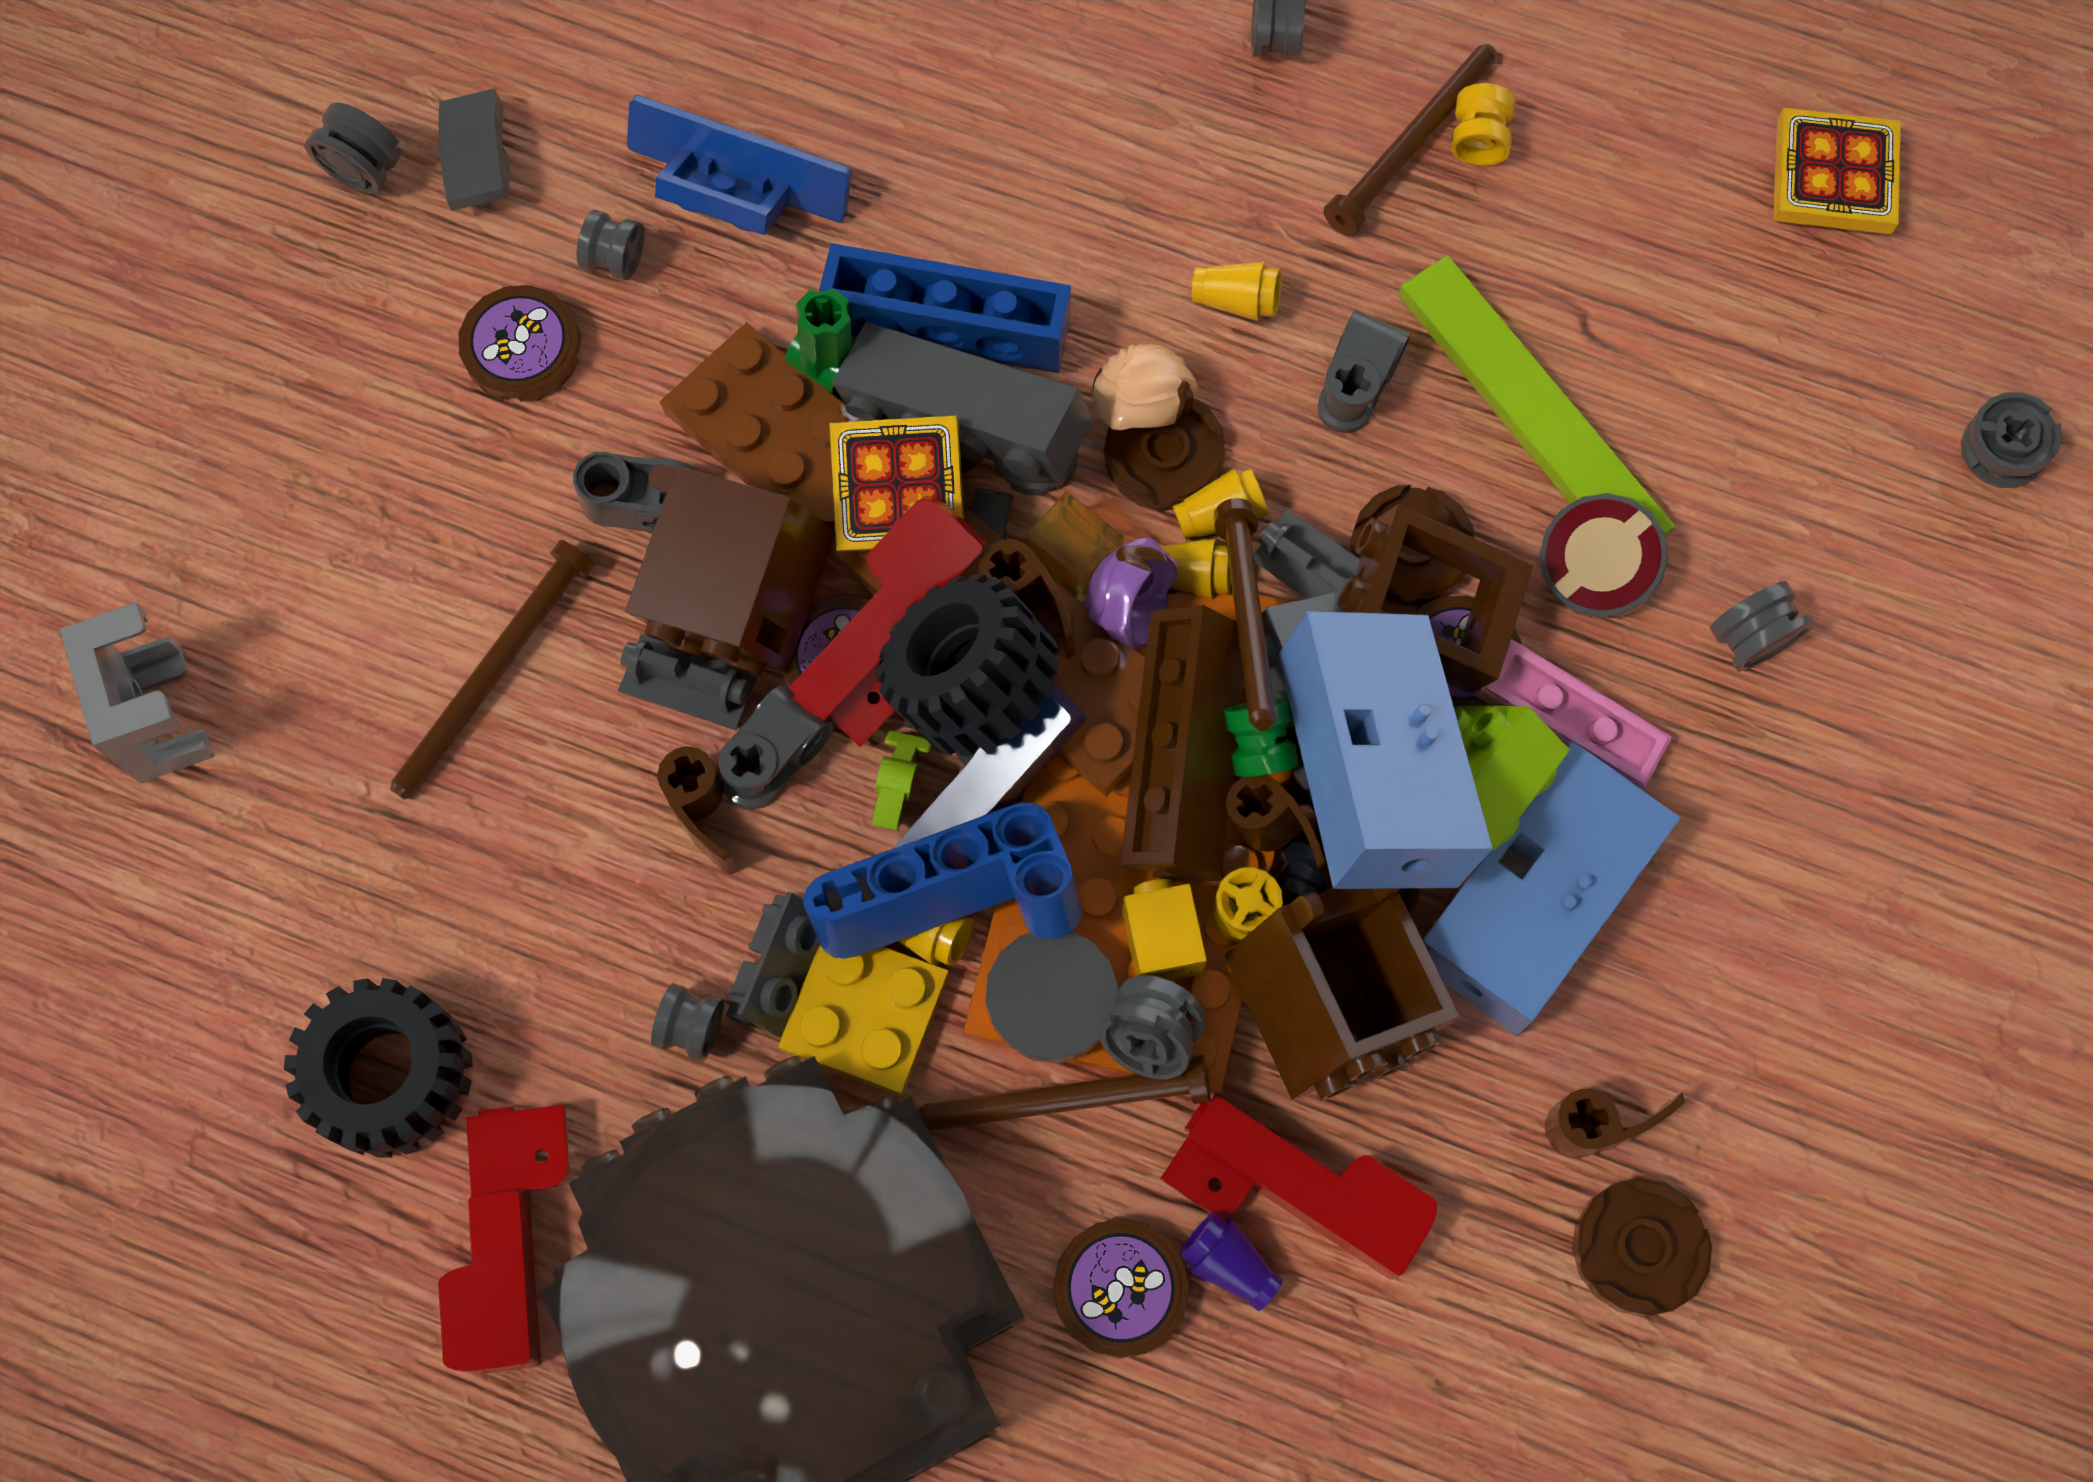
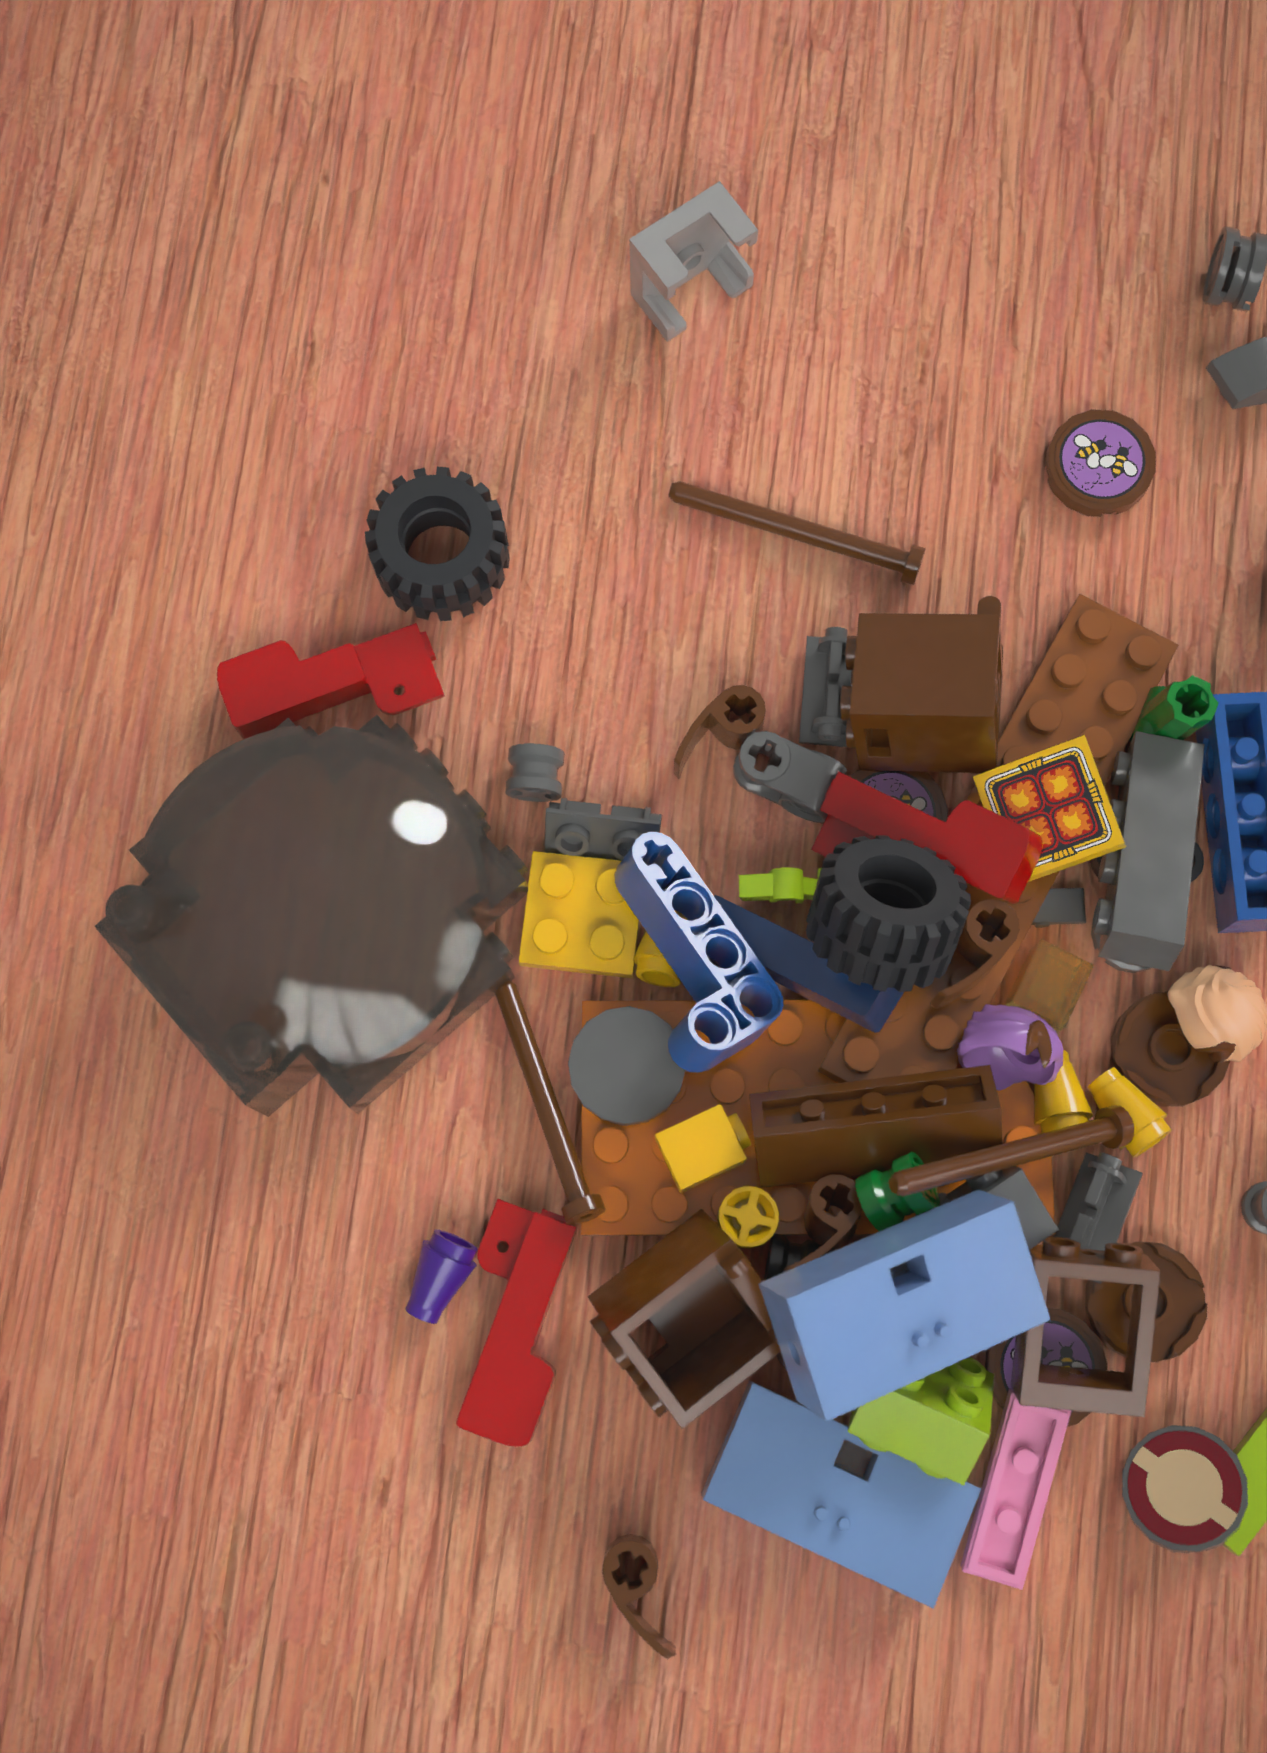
camera: 80 degrees right, 5 degrees up
dark grey piece [573,452,697,534] -> none
dark grey wheel [576,210,644,281] -> none
tile [1053,1219,1189,1359] -> none
dark grey wheel [1099,975,1207,1080] -> none
reddish brown tile [1572,1178,1712,1317] -> none
dark grey wheel [1709,581,1815,672] -> none

